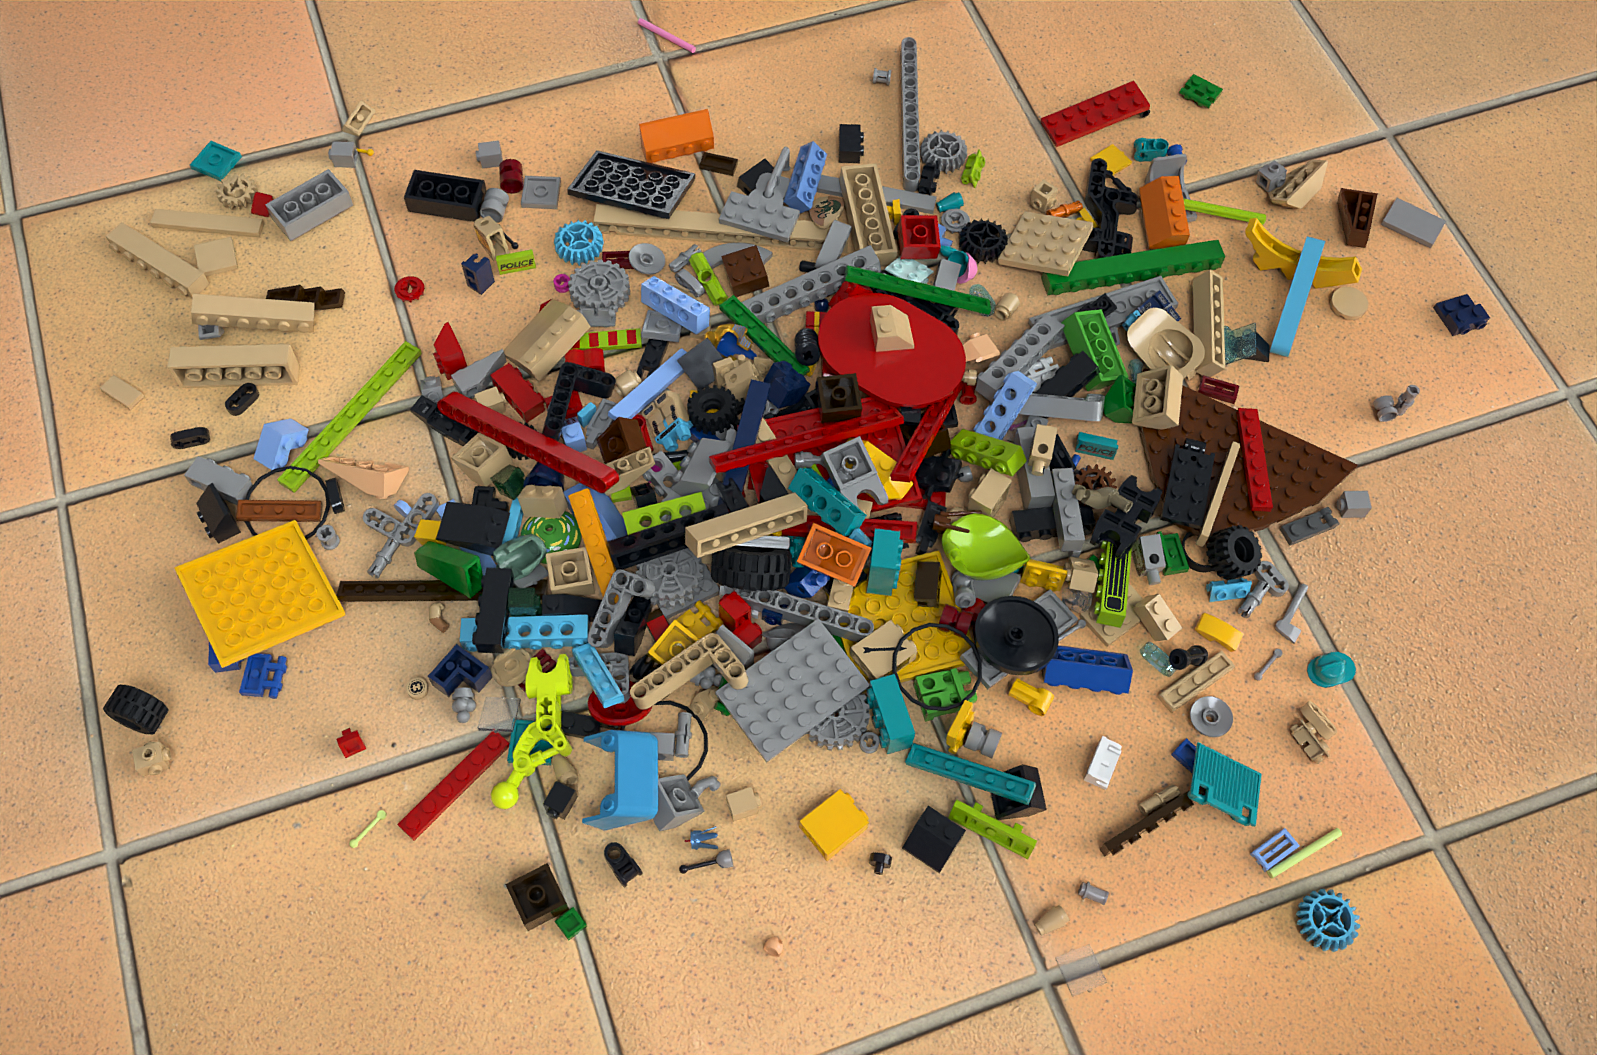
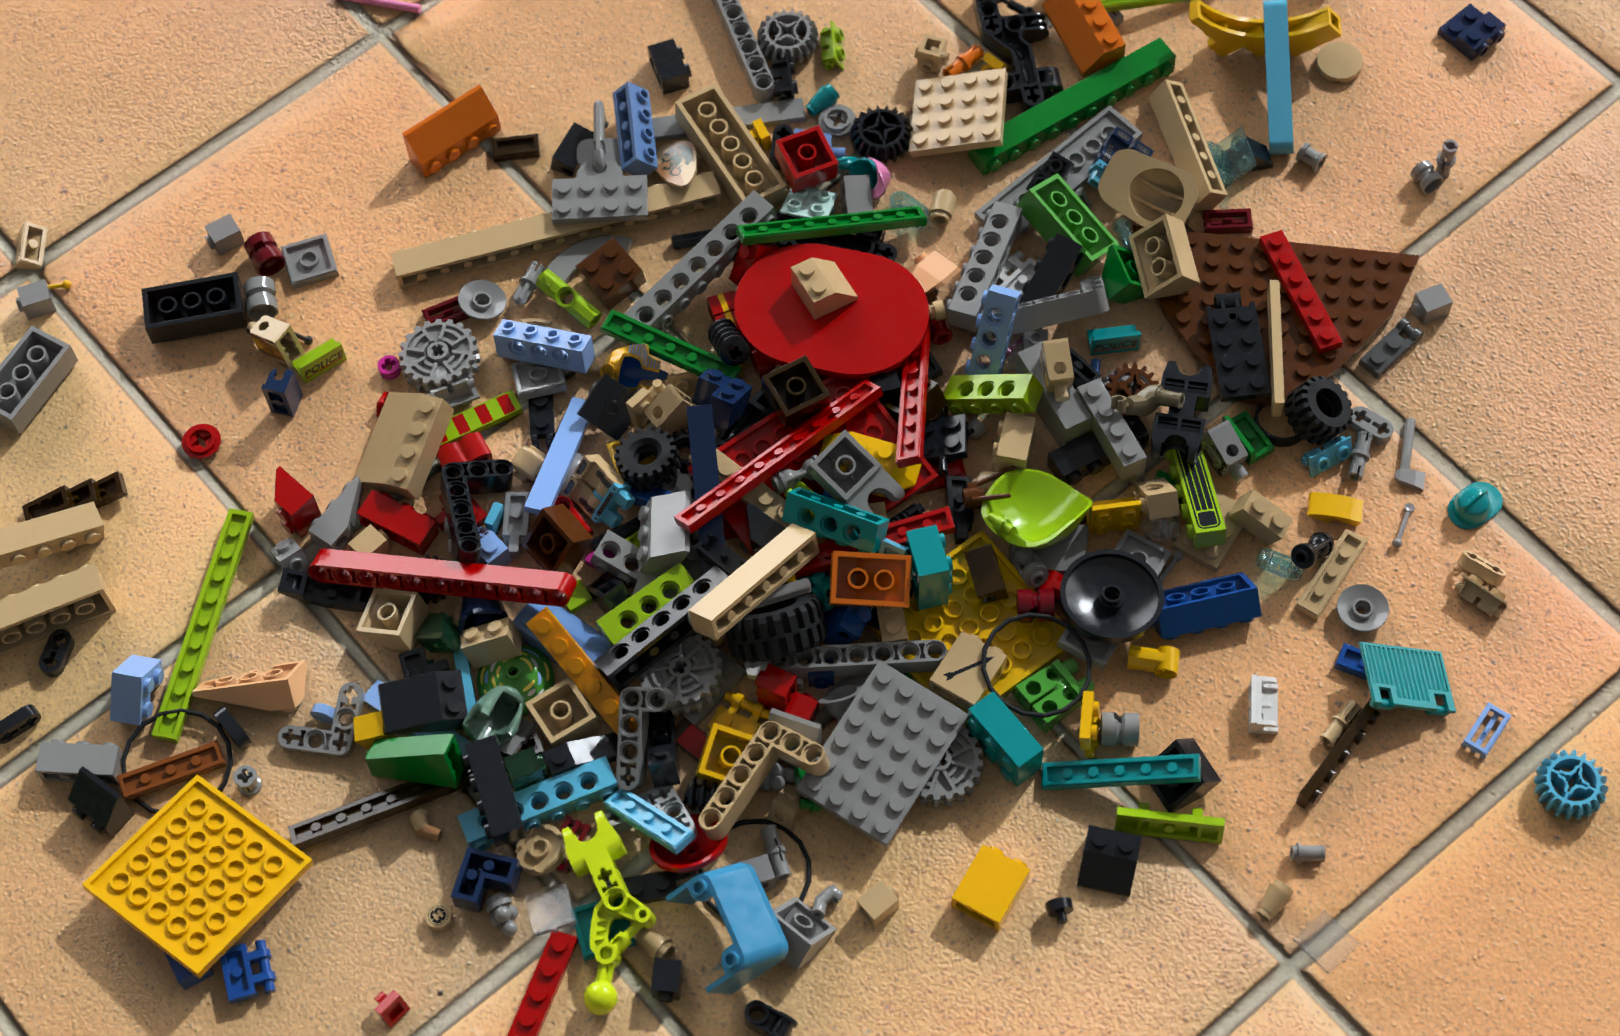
camera: 15 degrees left, 0 degrees up
light grey pin [367,538,400,579] -> none
medium azure gear [554,220,604,266] -> none
black plate [567,150,695,219] -> none
tan slope [605,447,655,496] -> none
light grey beam [675,269,705,298] -> none
hinge [679,849,734,874] -> none
flat silver piece [685,826,718,850] -> none
dark blue hinge [814,298,829,312] -> none
light grey beam [815,220,852,268] -> none
light grey bush [860,732,879,754] -> none
yellowish green bar [1267,828,1342,879] -> none
none -> light grey bush [1296,142,1328,173]

